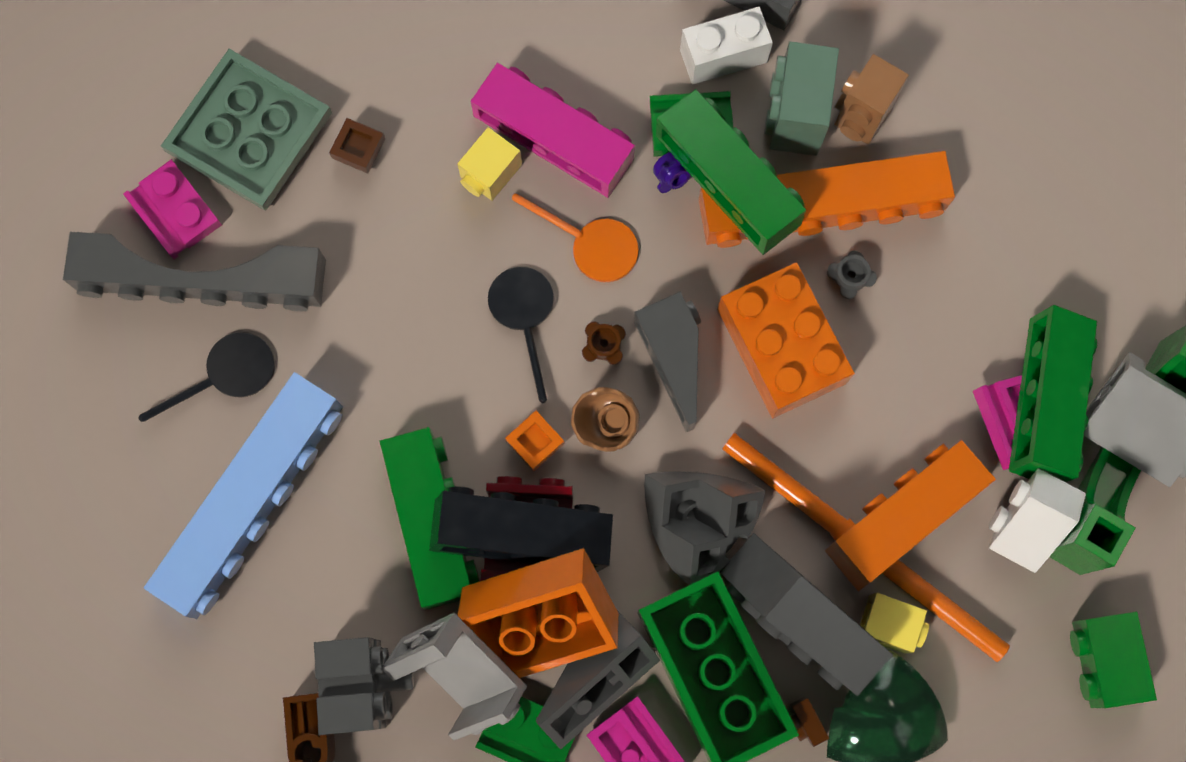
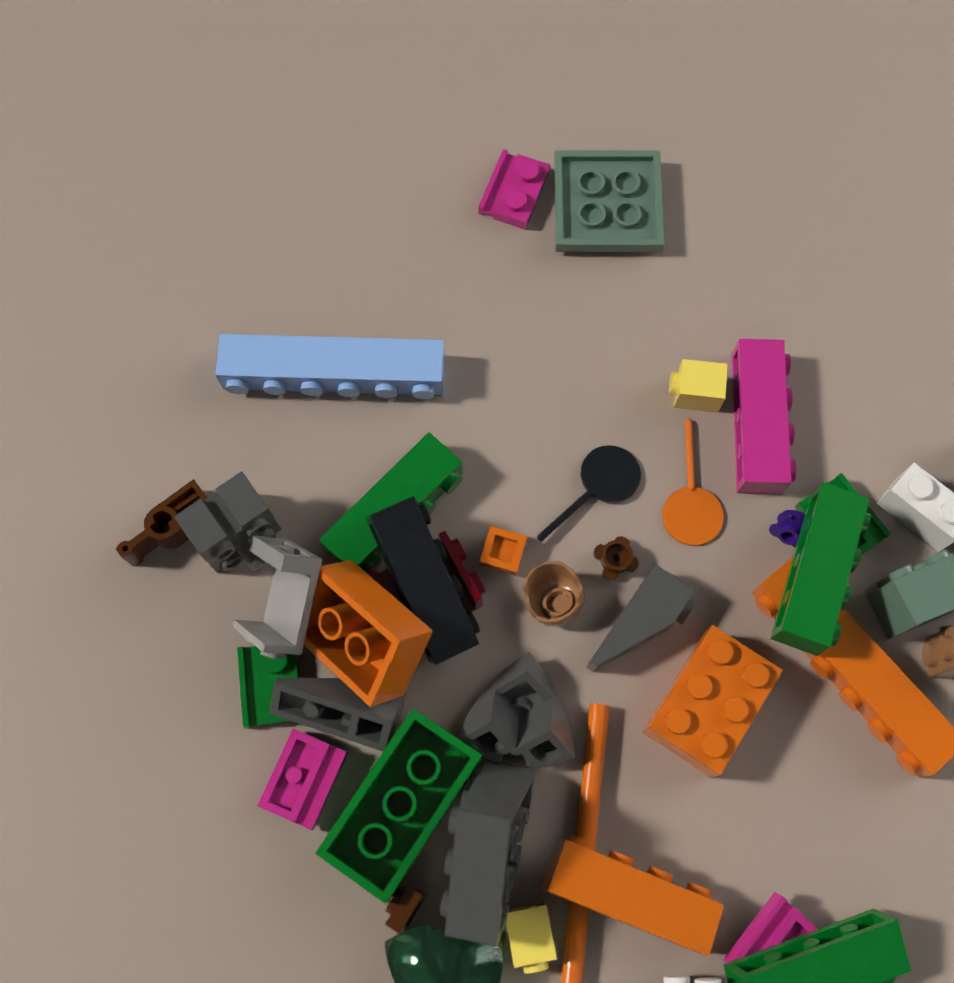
camera: 60 degrees right, 5 degrees down
dark grey arch [63,232,326,312] -> none
black piece [138,332,274,422] -> none
reddish brown plate [329,118,385,174] -> none
dark grey plate [827,251,877,299] -> none

